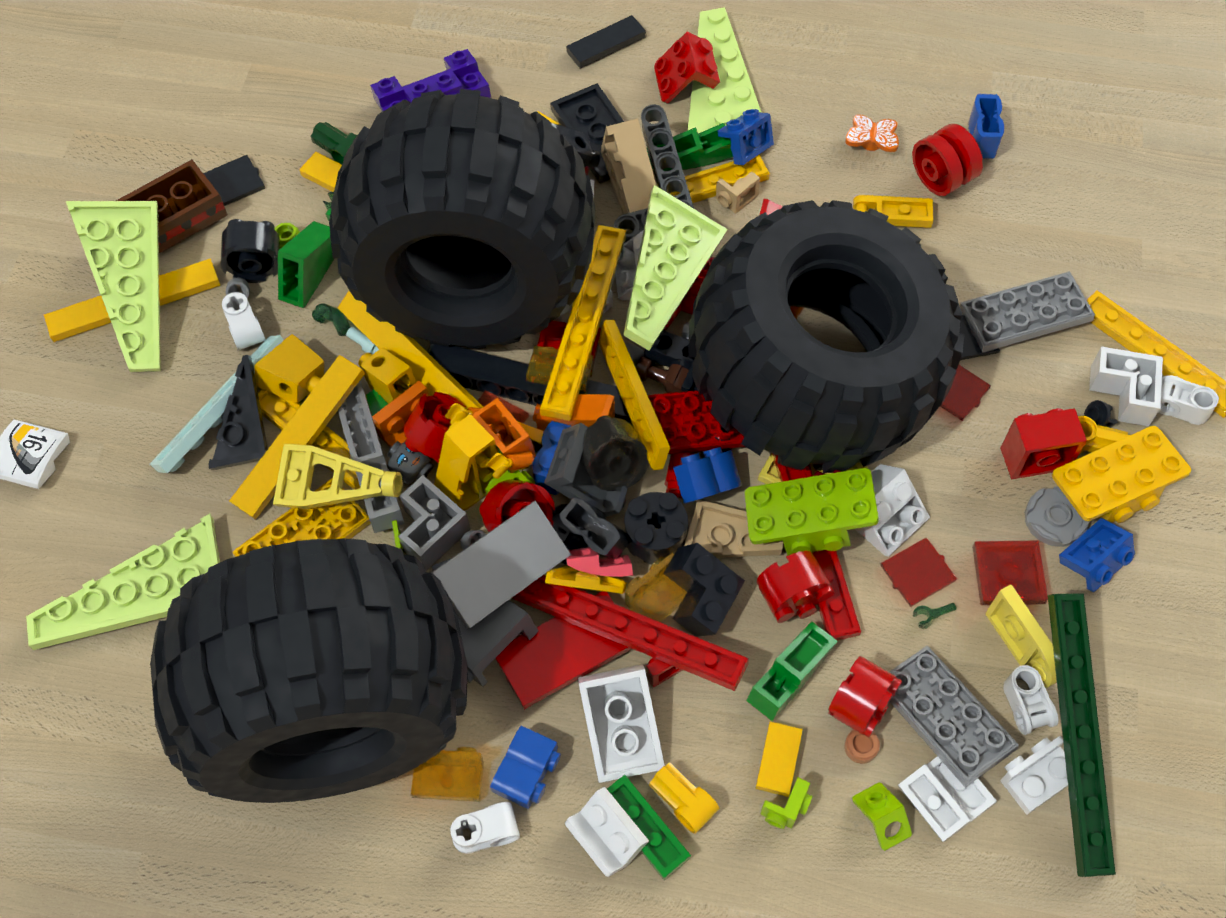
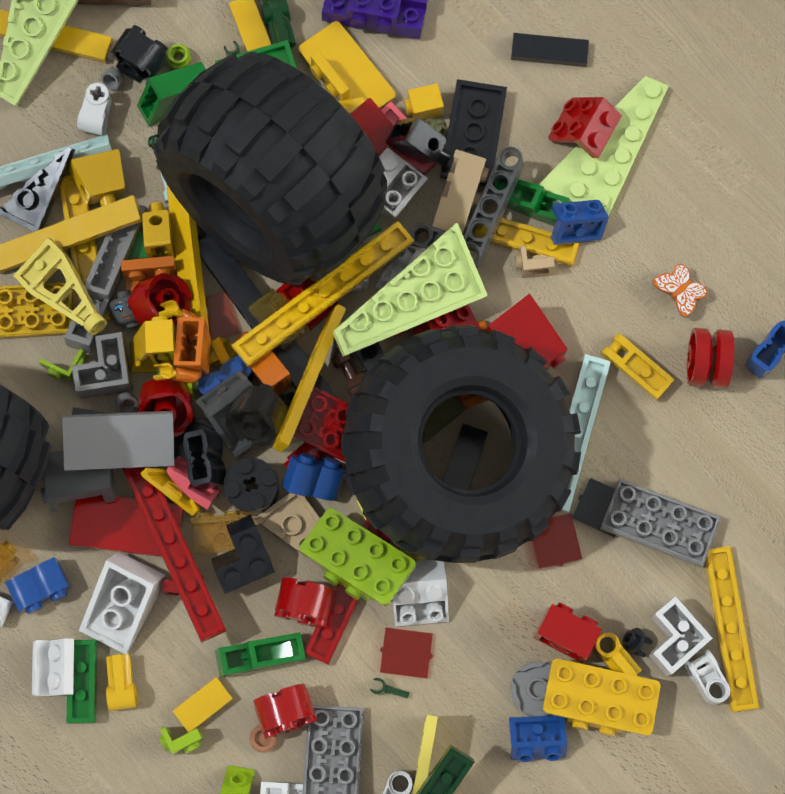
camera: 35 degrees right, 15 degrees up
clear red plate [972,540,1048,605] -> none

